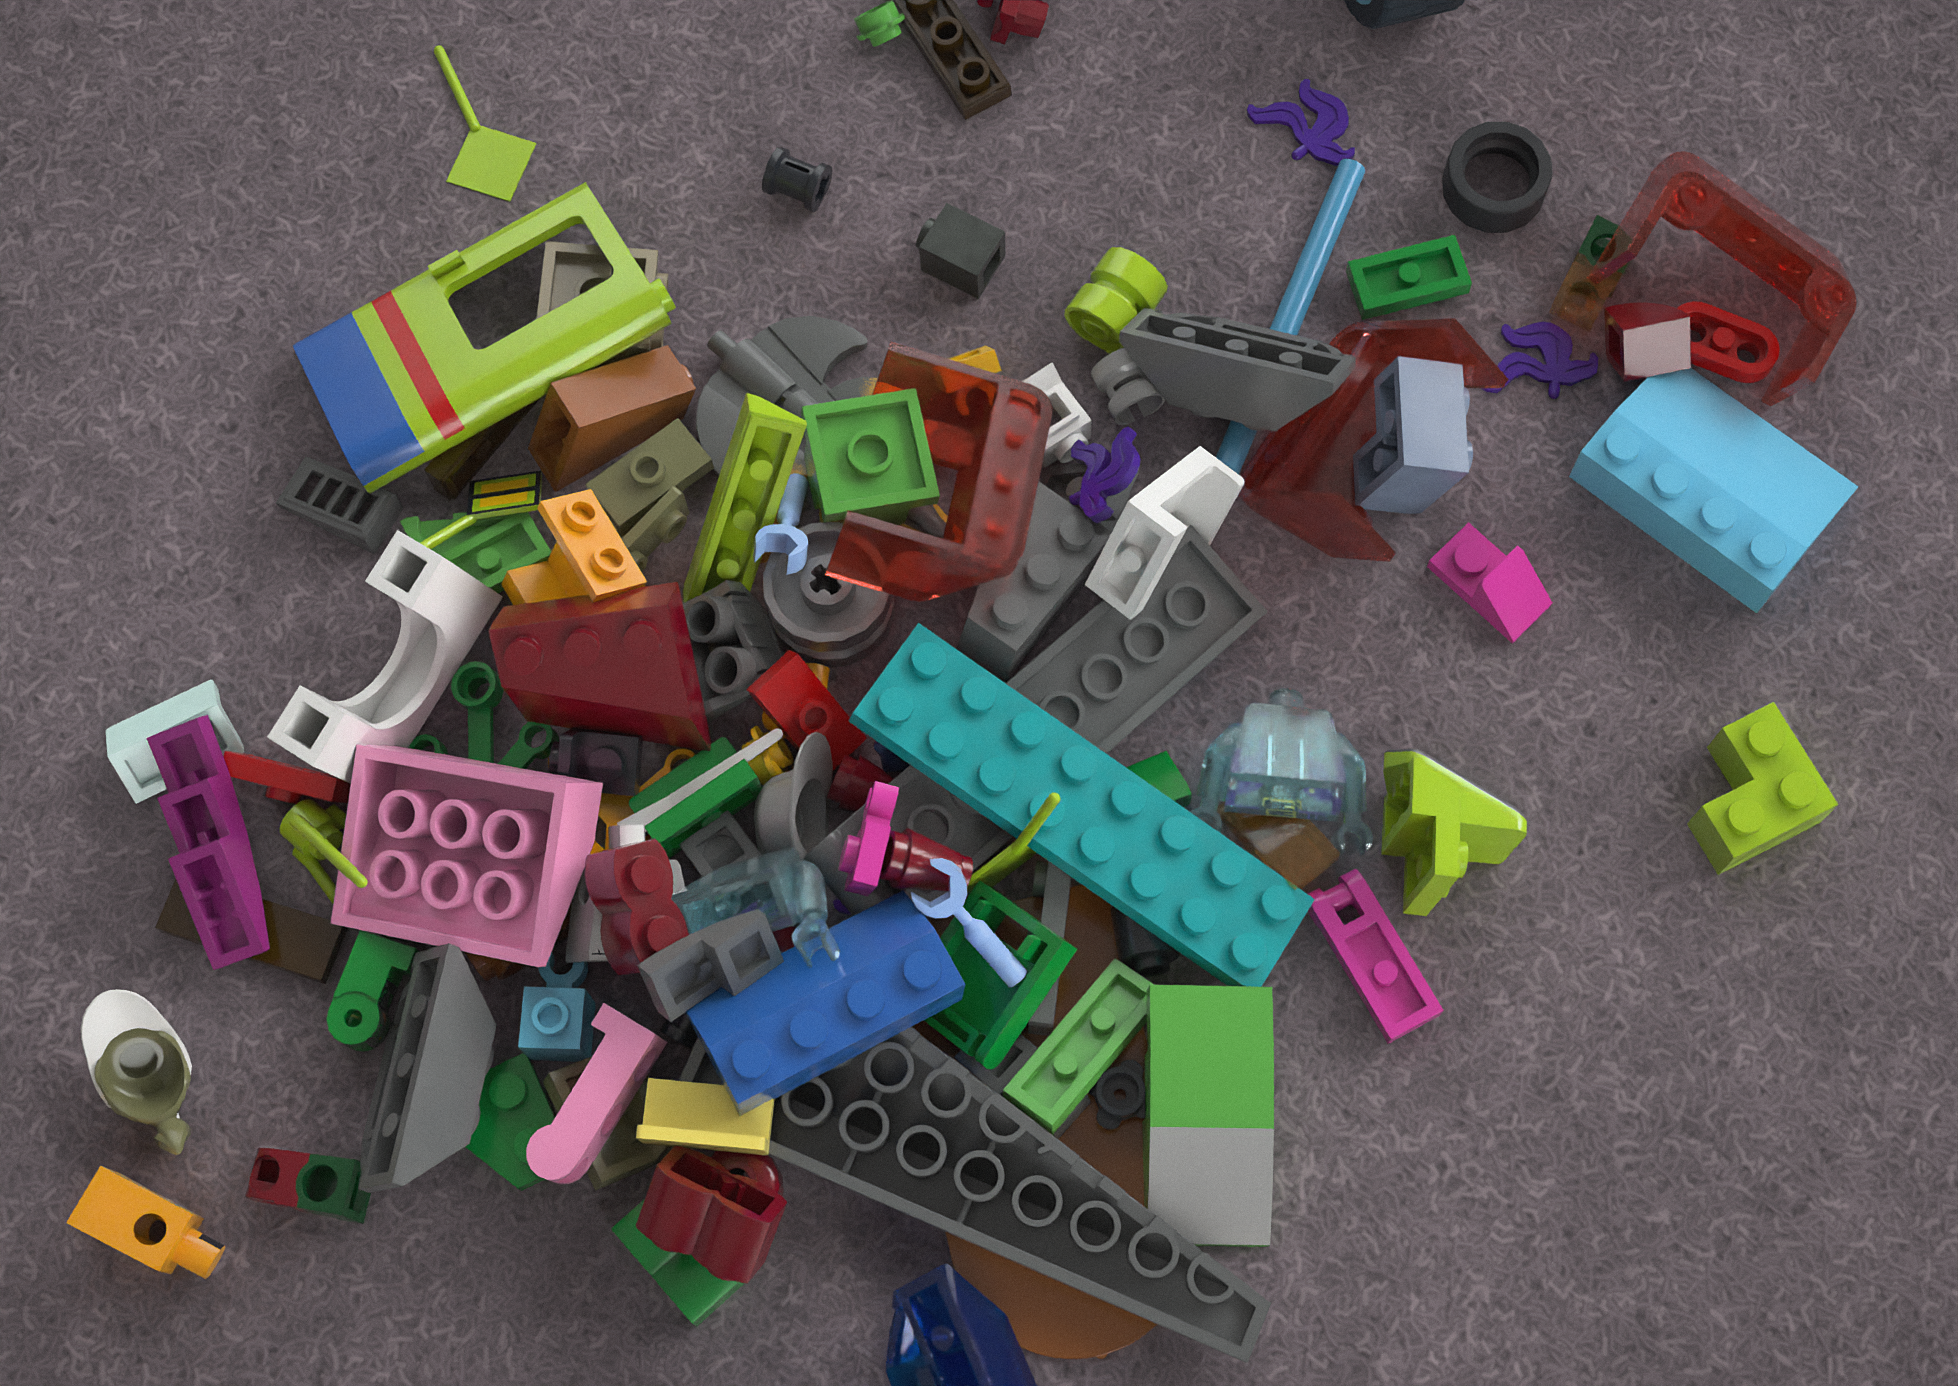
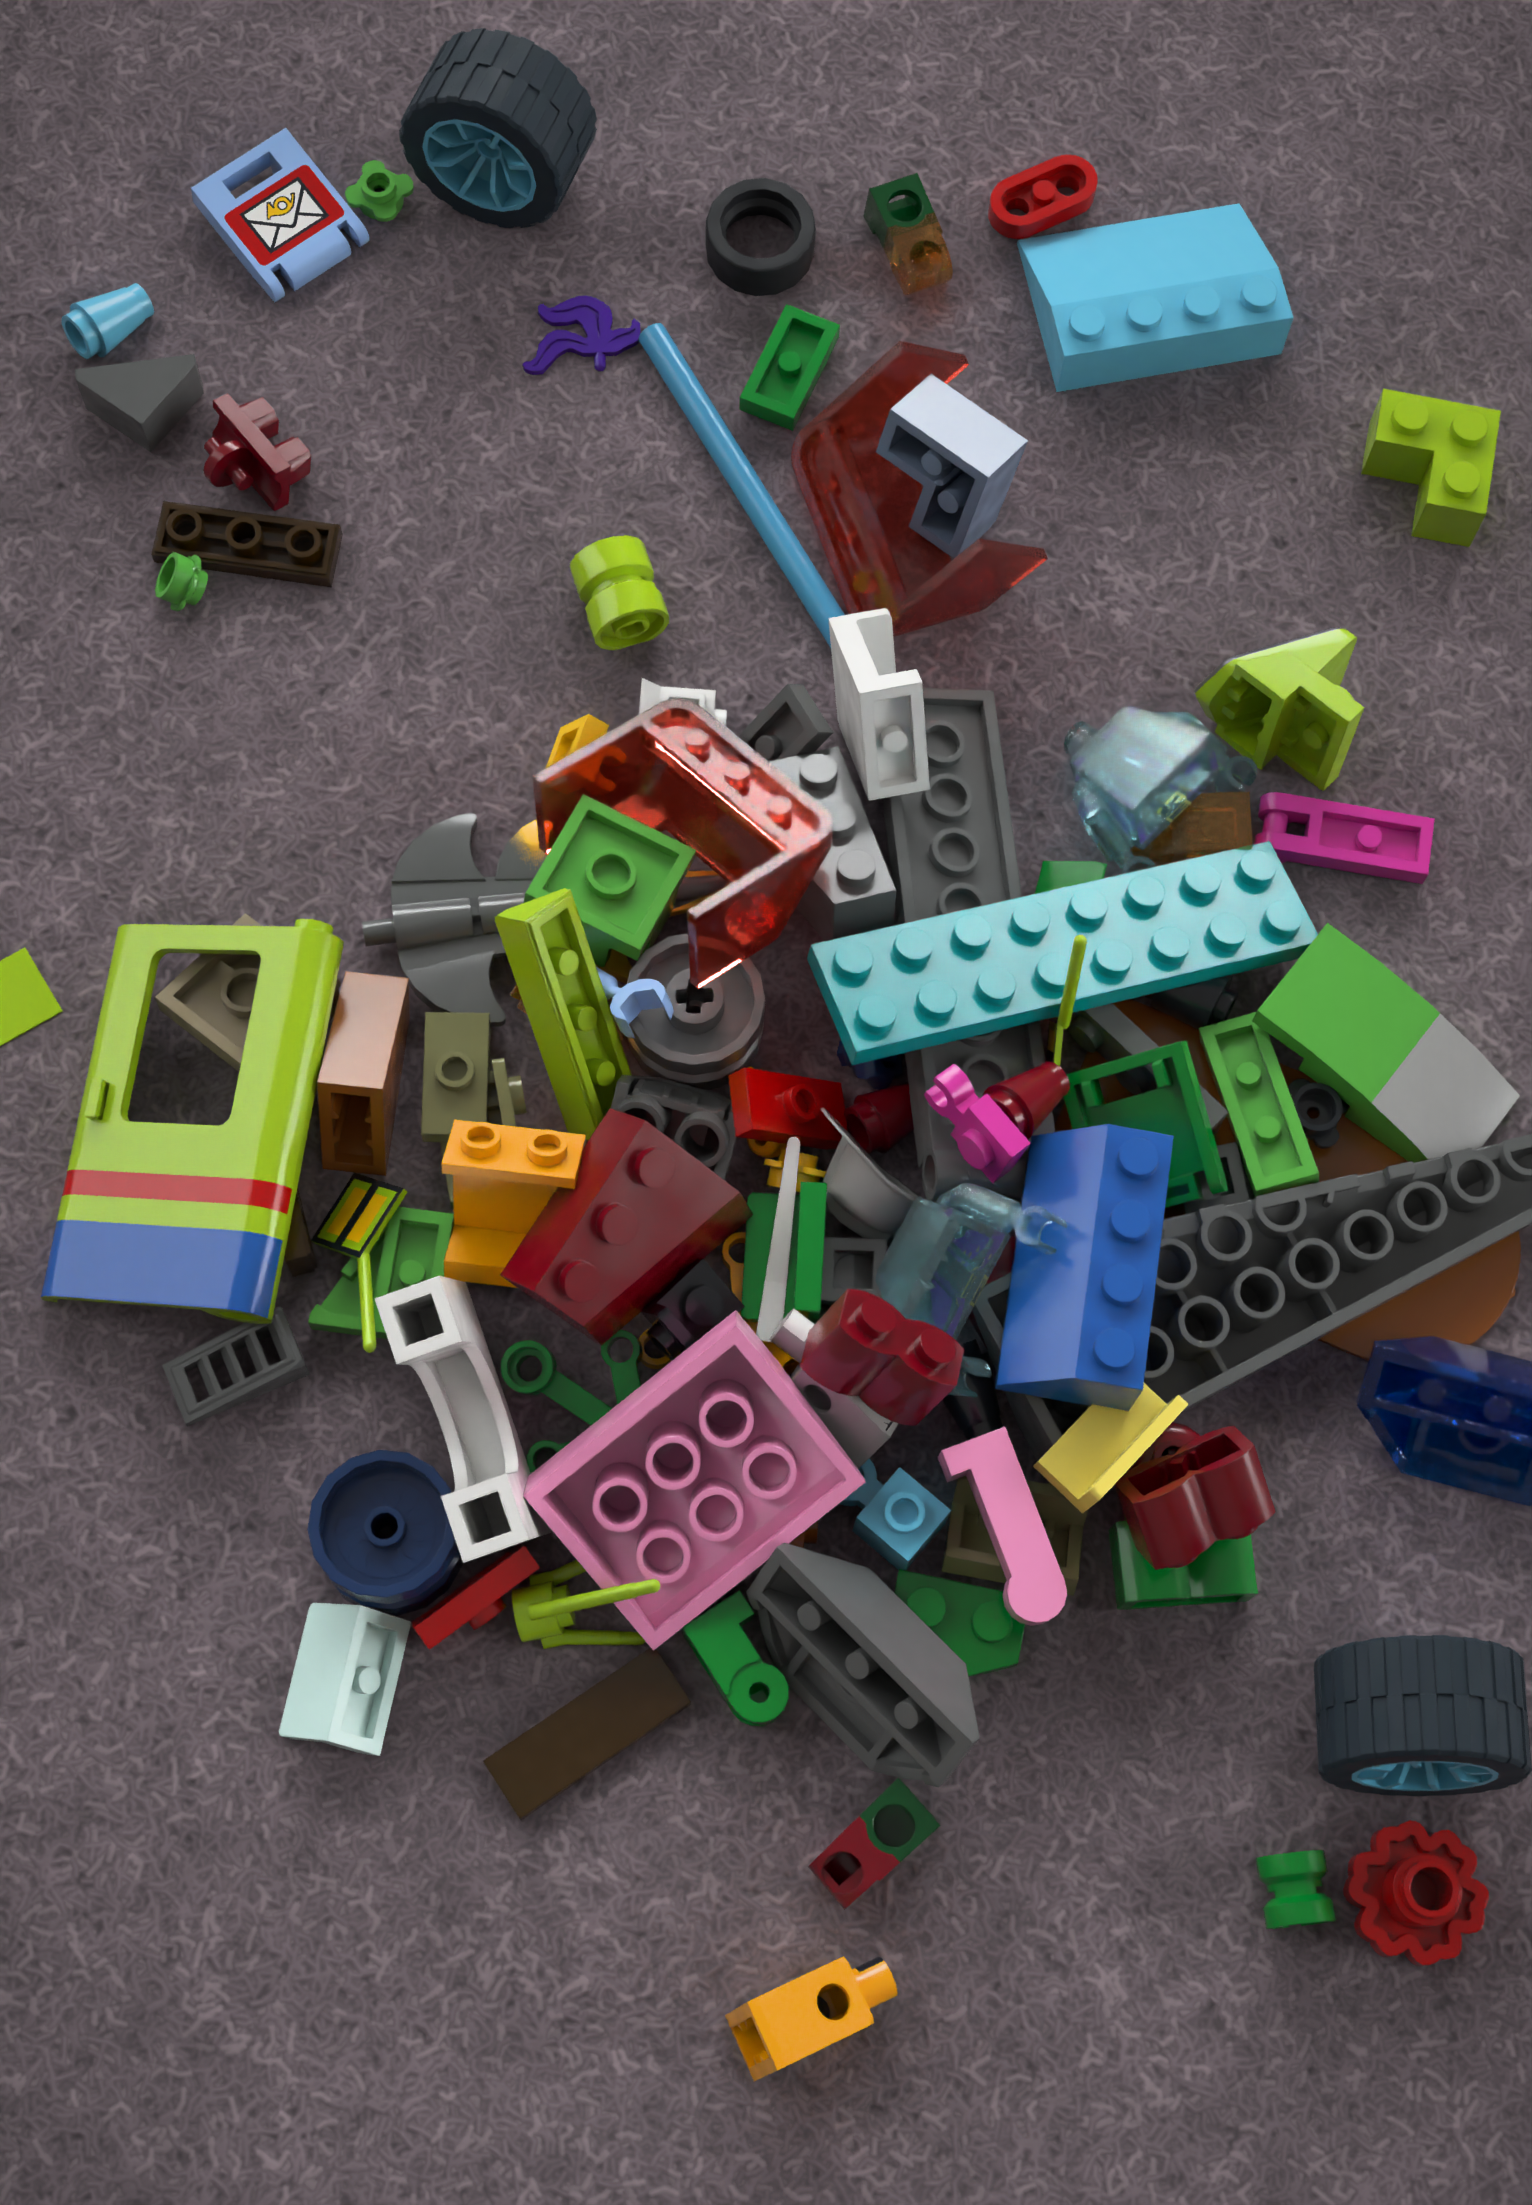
camera: 60 degrees left, 0 degrees up
olive hair [81,989,192,1155] -> none
magenta slope [146,715,270,970] -> none
dark grey slope [637,909,784,1022] -> none
black bush [762,147,833,212] -> none
light blue piece [911,858,1027,987] -> none
pearl dark grey brick [916,203,1006,299] -> none
dark purple piece [1069,426,1141,523] -> none
light grey wheel [1091,348,1165,425] -> none
dark grey wedge [1119,308,1356,431] -> none
dark pink slope [1427,522,1553,644] -> none
dark purple piece [1479,322,1599,399] -> none
clear red windscreen [1587,151,1857,406] -> none
brick [1604,302,1691,382] -> none
none -> dark blue wheel [307,1450,463,1616]

